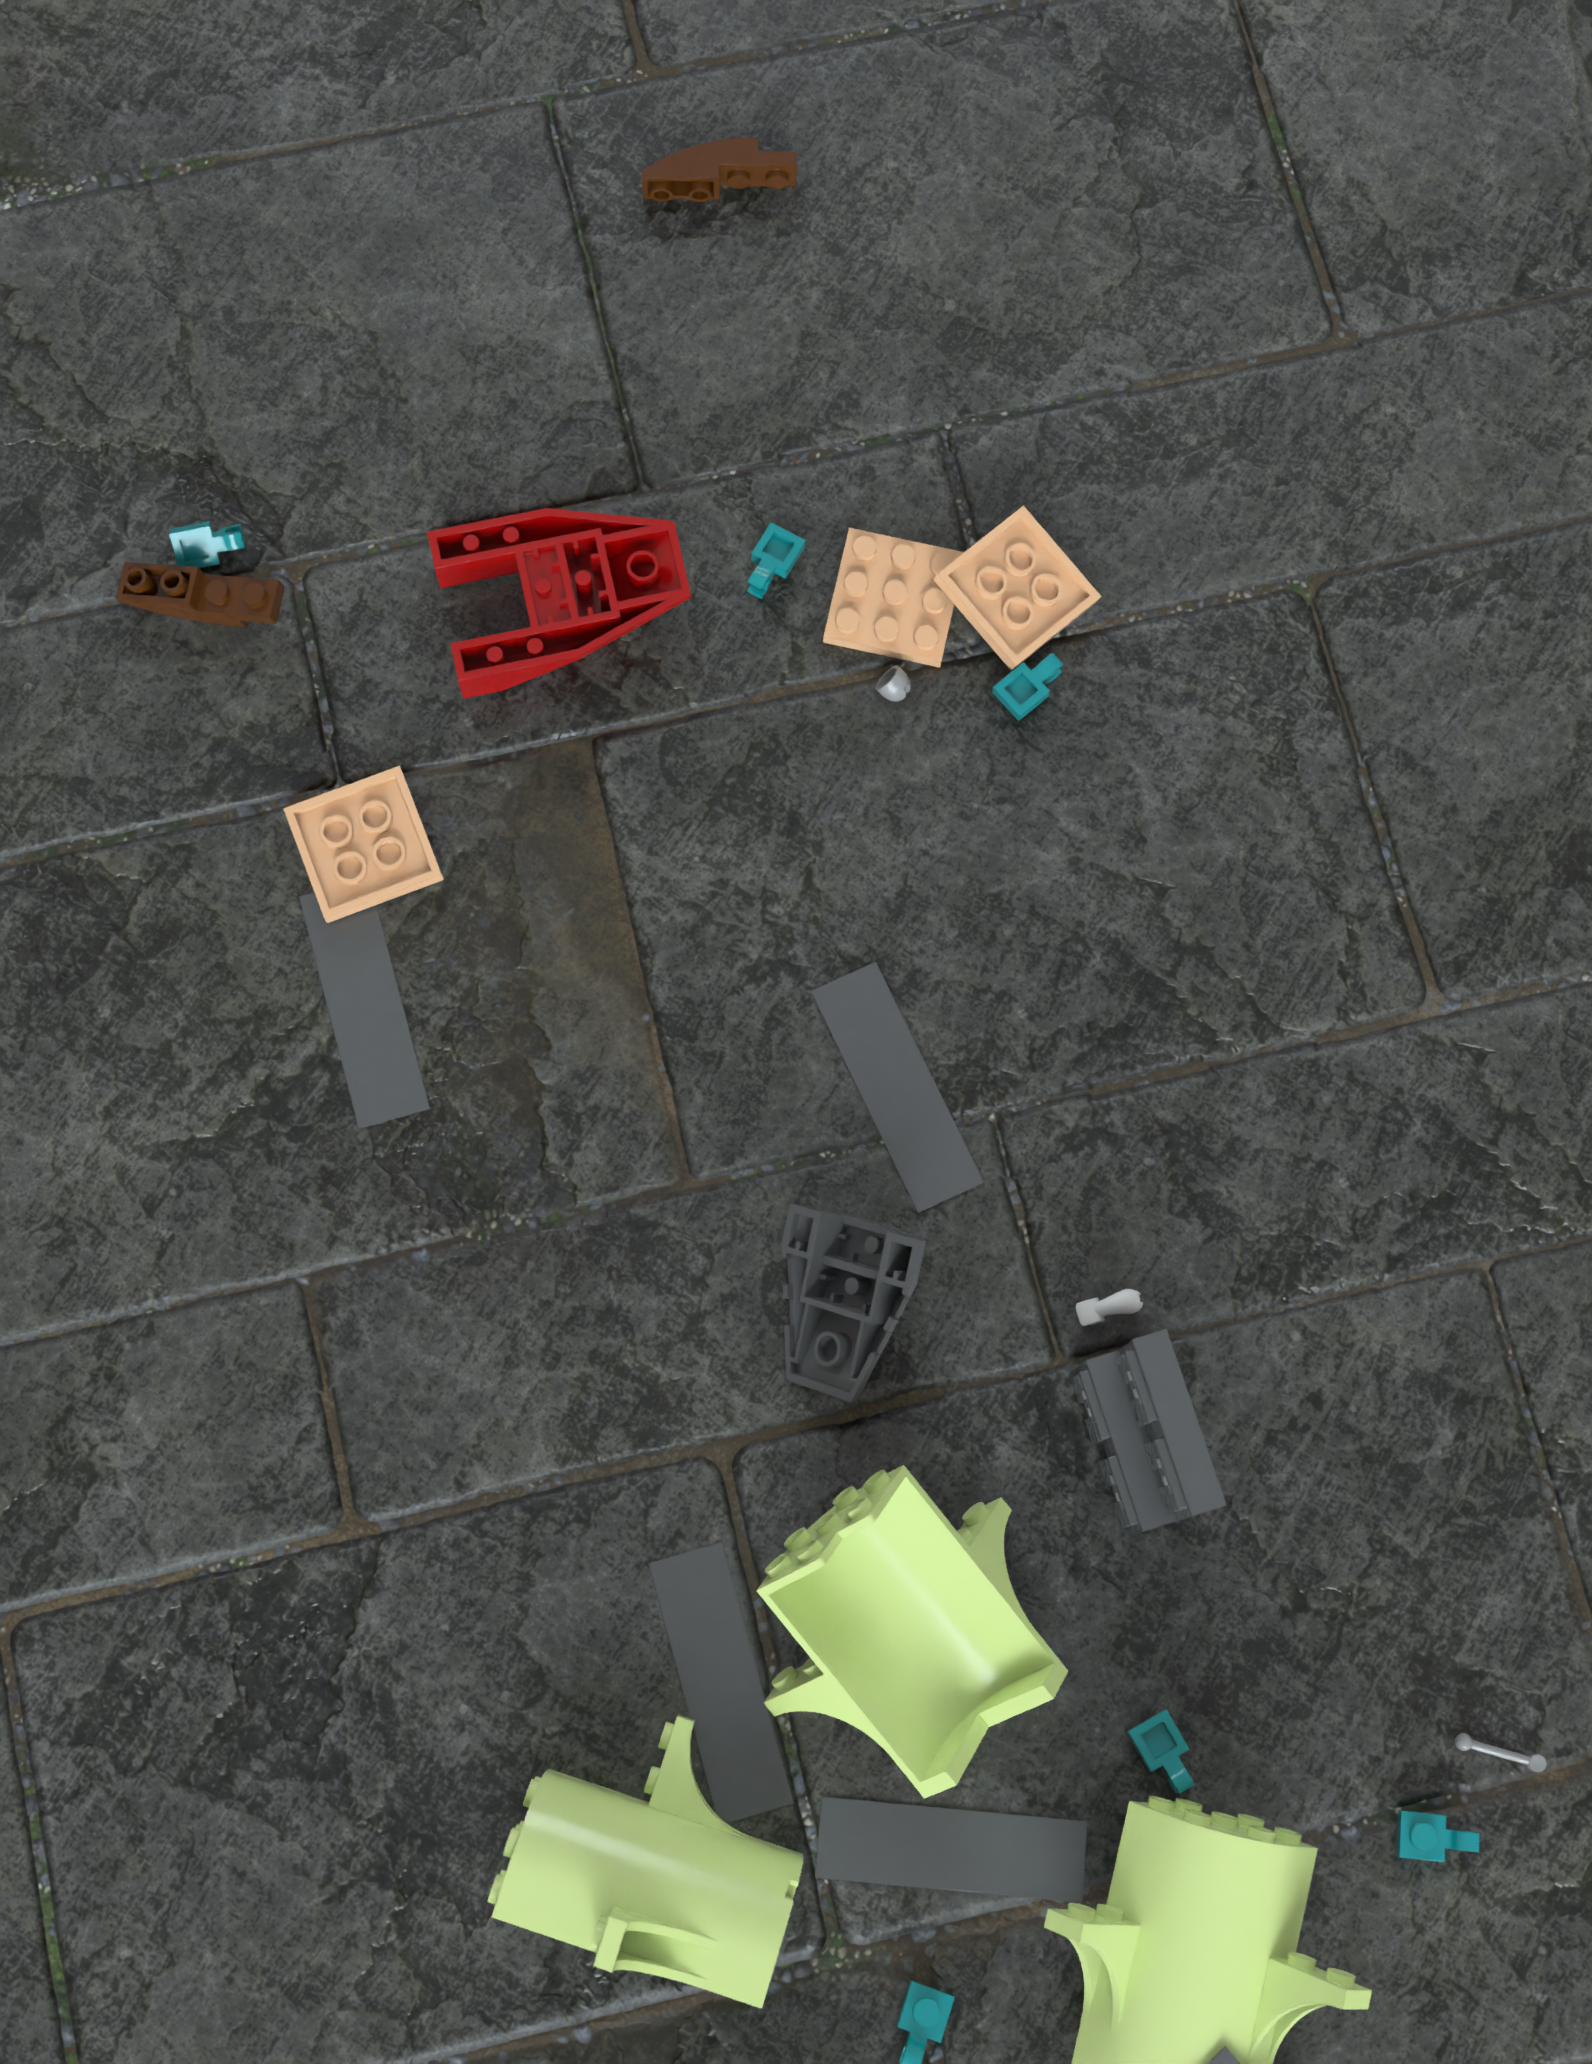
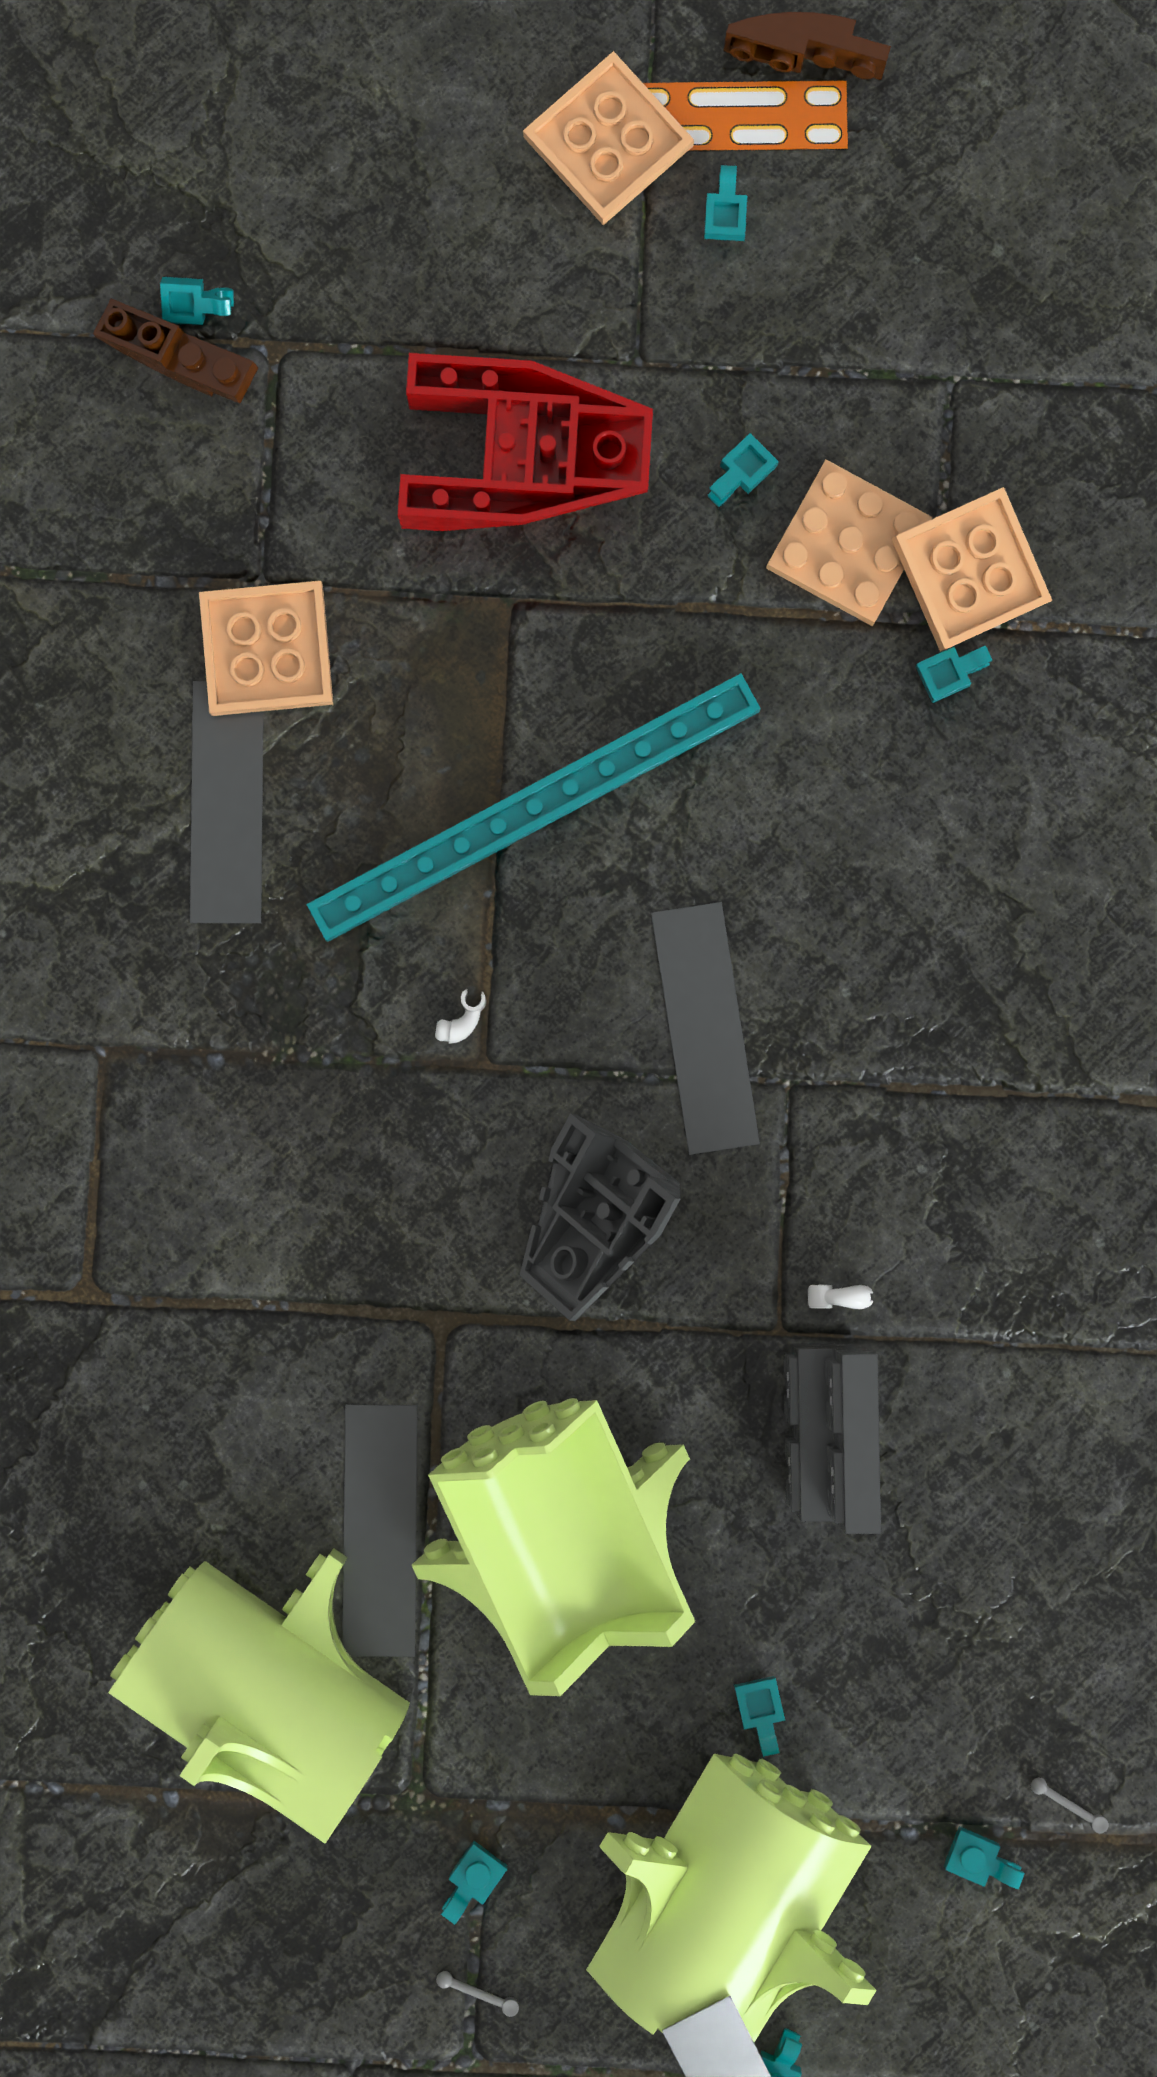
camera: 20 degrees right, 10 degrees up
dark grey sticker [815,1796,1088,1903] -> none
light grey hinge [875,665,911,702] -> none
none -> teal plate [306,673,761,942]
none -> white arm [435,989,486,1044]
none -> light nougat plate [523,51,694,225]
none -> sticker [643,81,848,151]
none -> teal plate [704,165,747,241]

